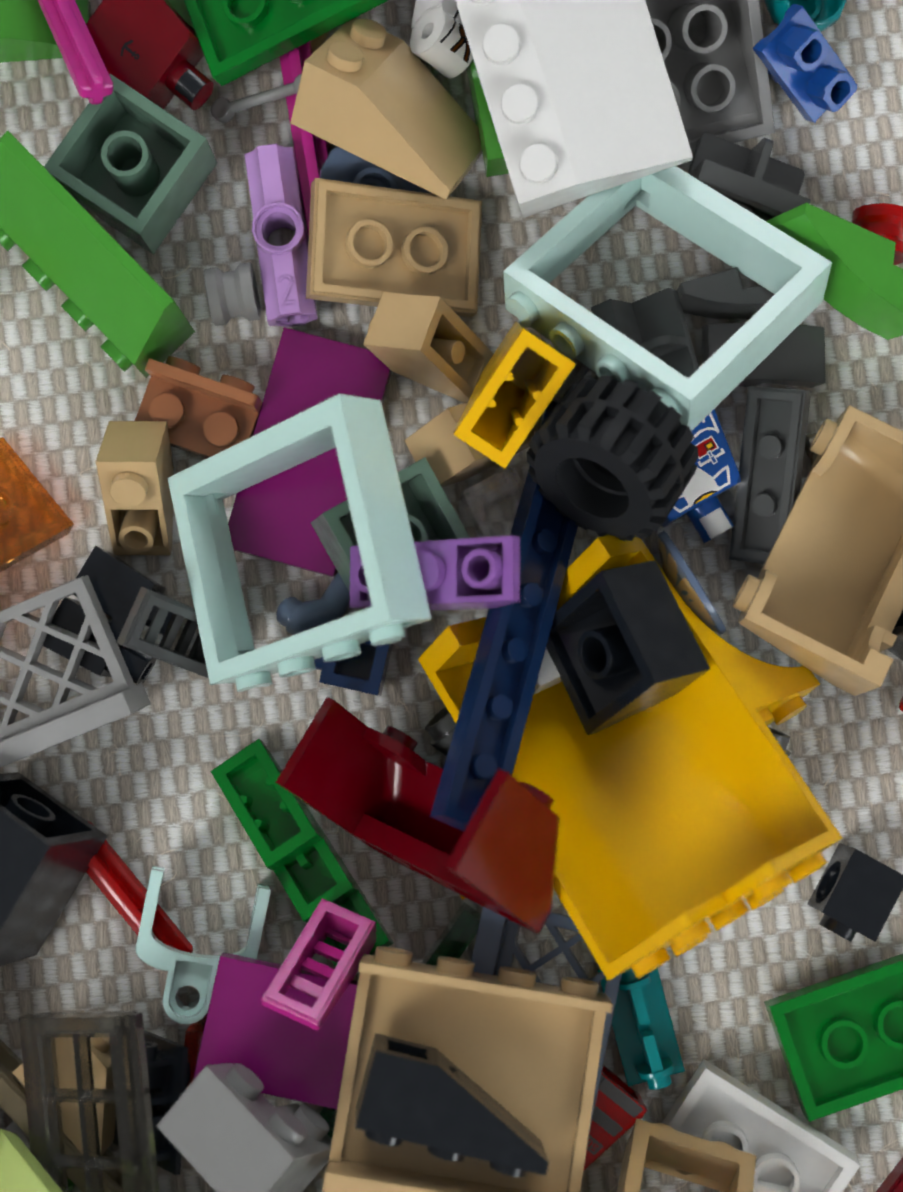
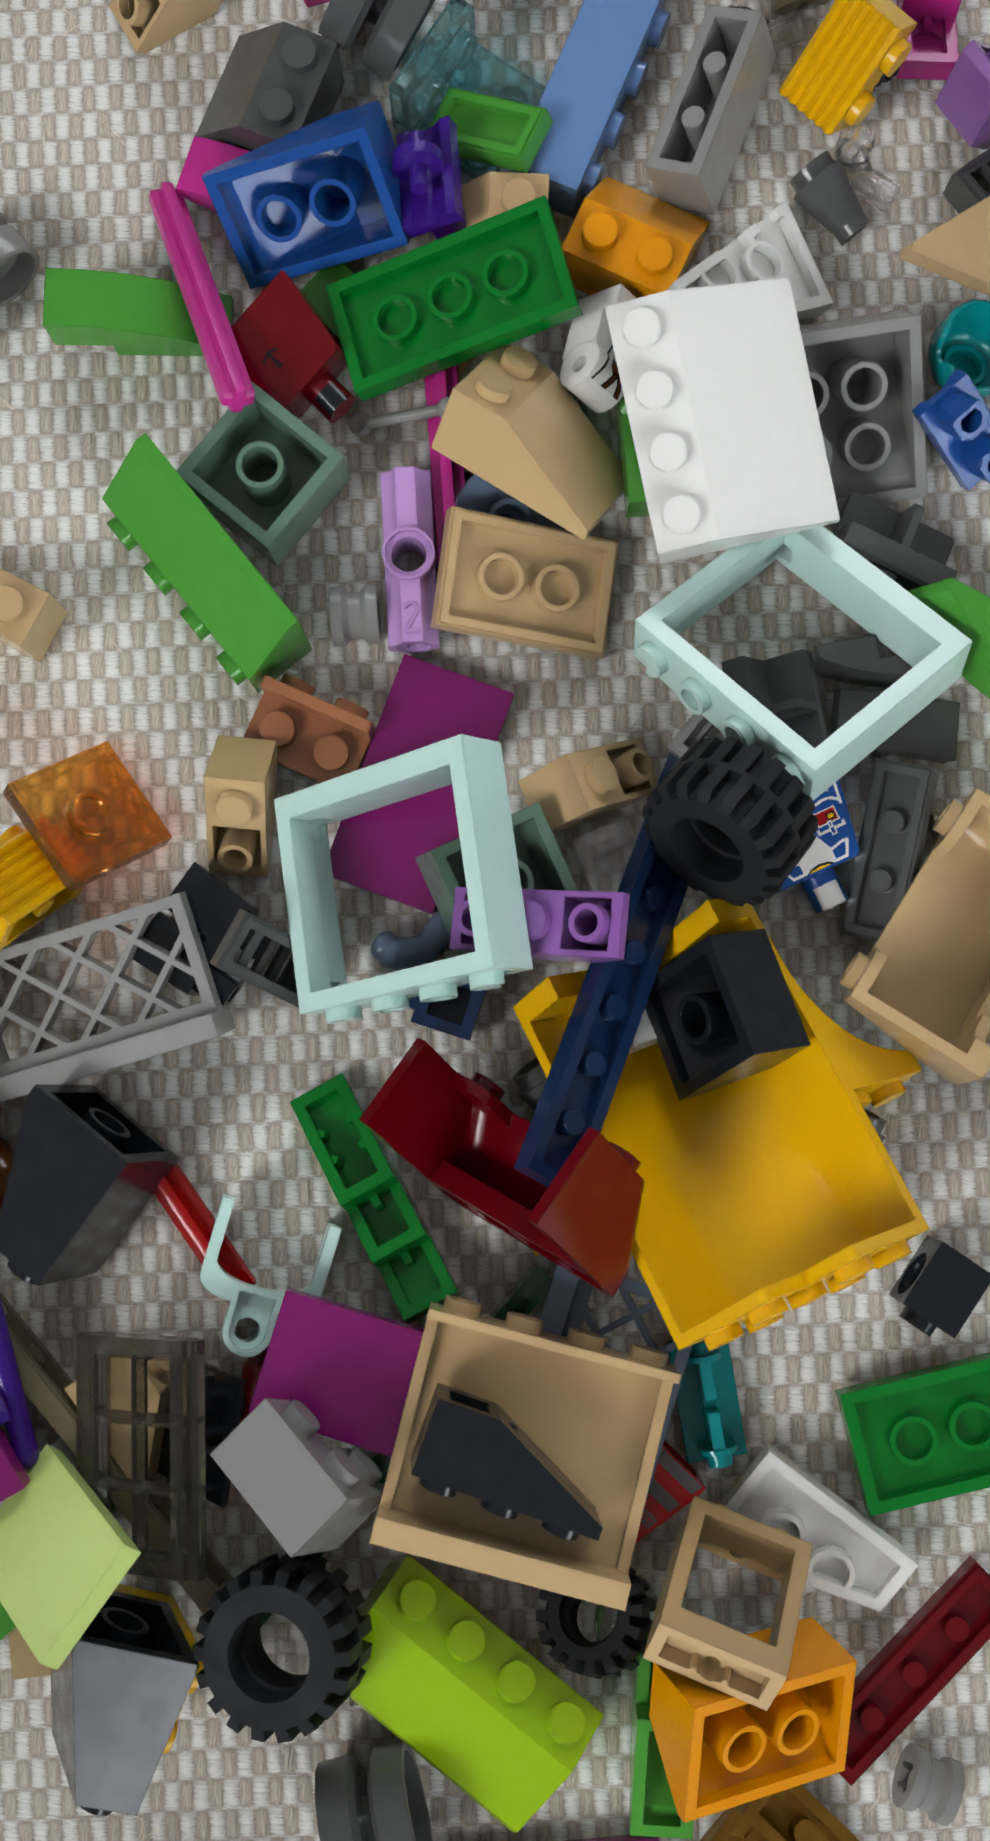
camera: 10 degrees right, 0 degrees up
dark pink slope [261,898,376,1031] -> none
tan slope [363,292,493,403] -> none
yellow slope [453,321,576,468] -> none
dish [658,531,727,635] -> none

